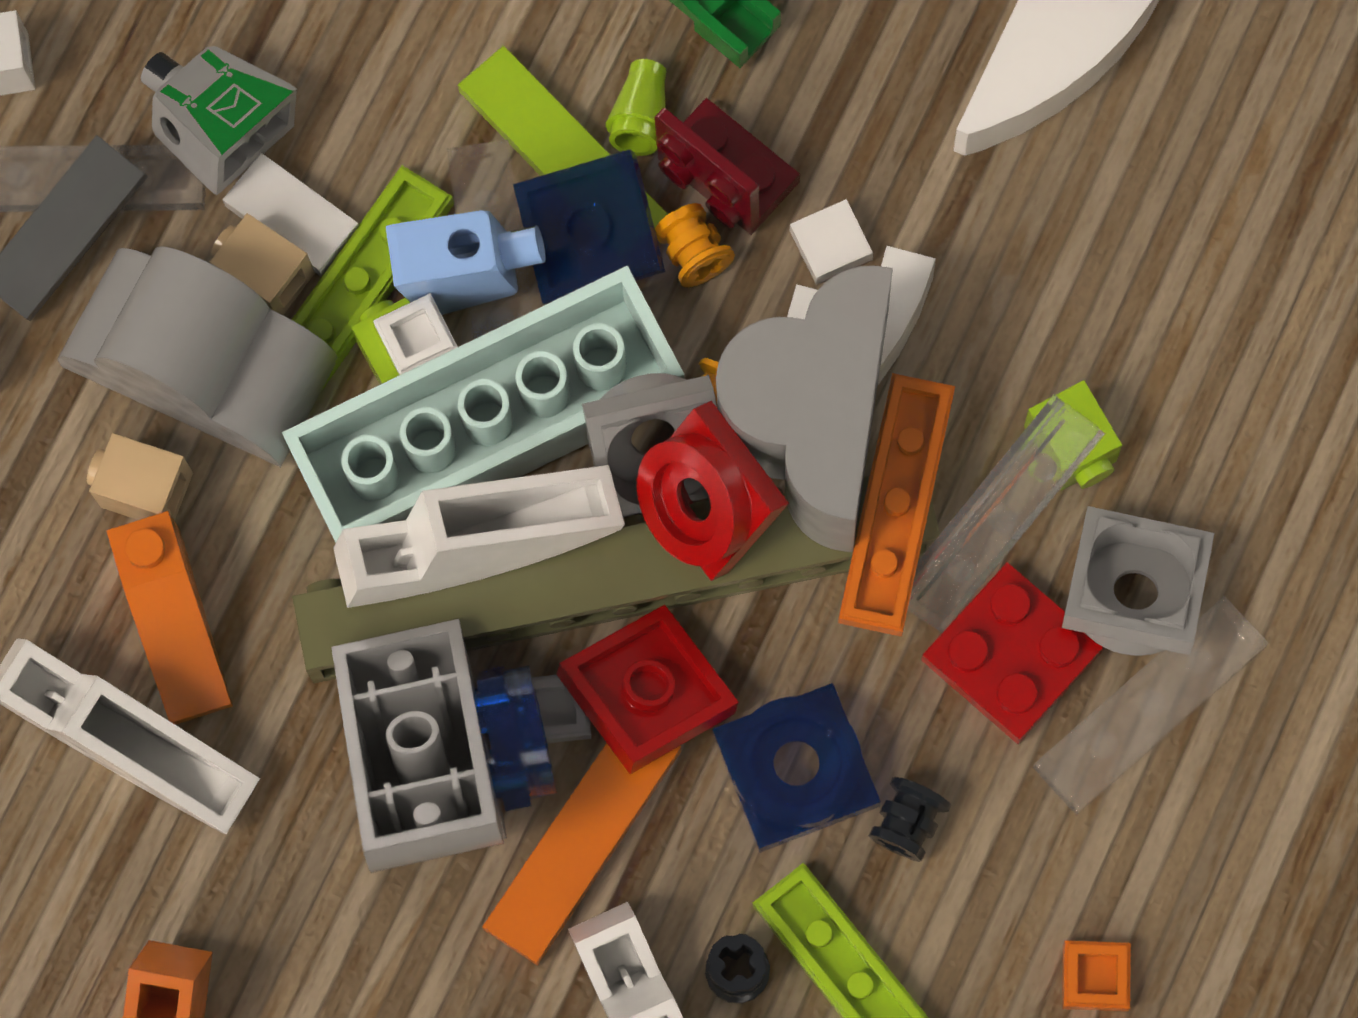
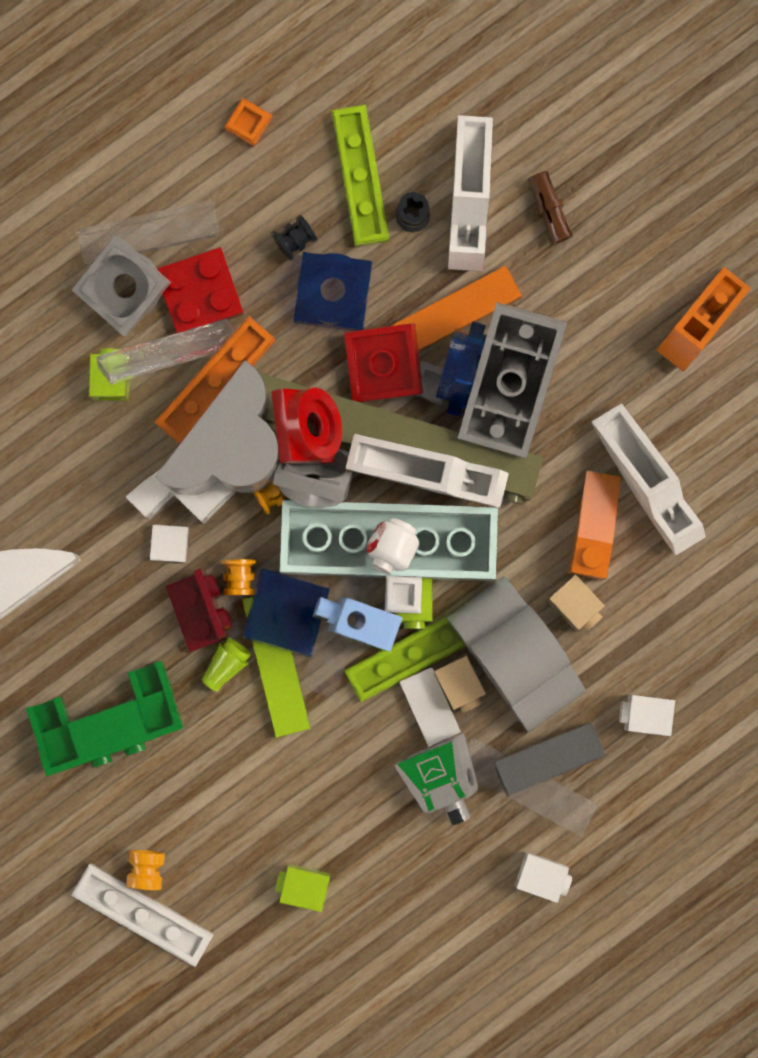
camera: 155 degrees left, 10 degrees up
none -> white head [366,518,419,575]

